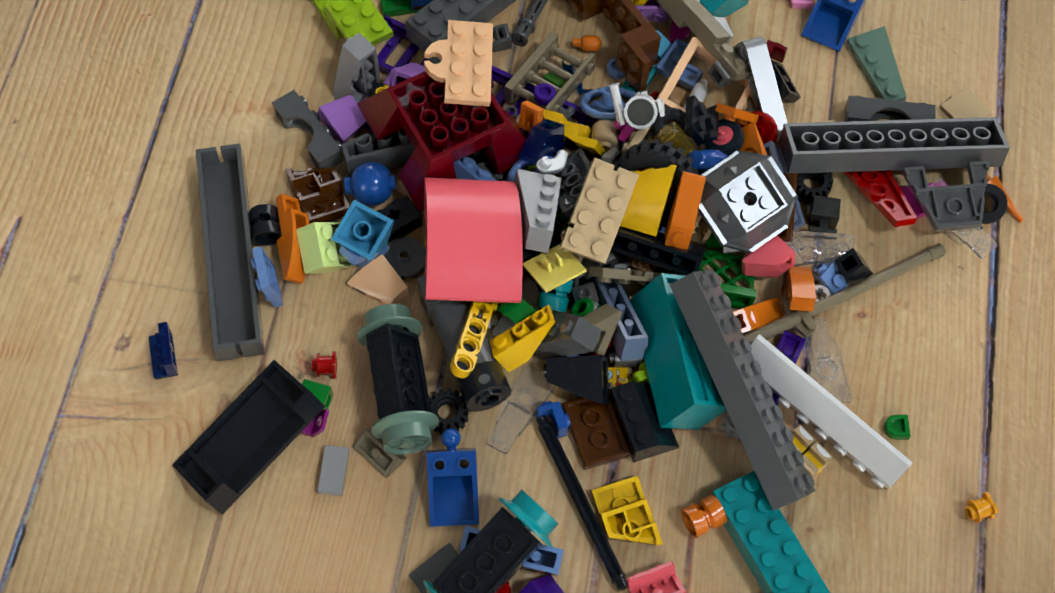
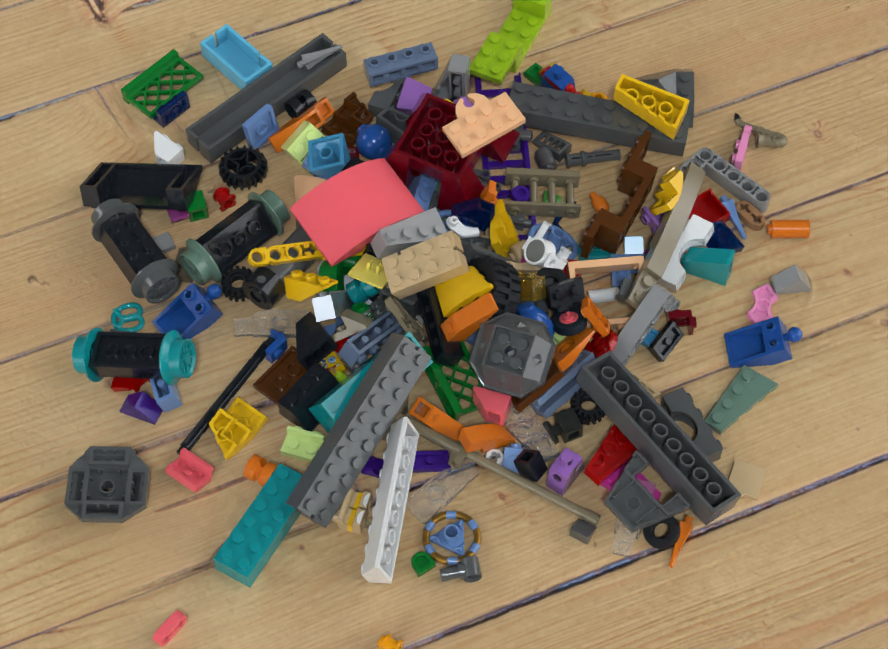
camera: 60 degrees right, 5 degrees down
none -> brick [91,198,180,304]
none -> teal piece [111,302,145,332]
none -> green fence [121,49,203,119]
none -> white slope [154,131,185,164]
none -> medium azure piece [200,24,273,90]
none -> black gear [218,145,268,191]
none -> yellowish green bracket [280,425,325,463]
none -> light grey piece [297,45,342,70]
none -> sand blue brick [363,42,438,87]
none -> medium blue piece [422,511,481,565]
none -> dark grey pin [439,556,482,583]
none -> flat silver brick [535,147,557,170]
none -> medium lavender torso [546,448,584,496]
none -> dark grey slope [569,519,597,545]

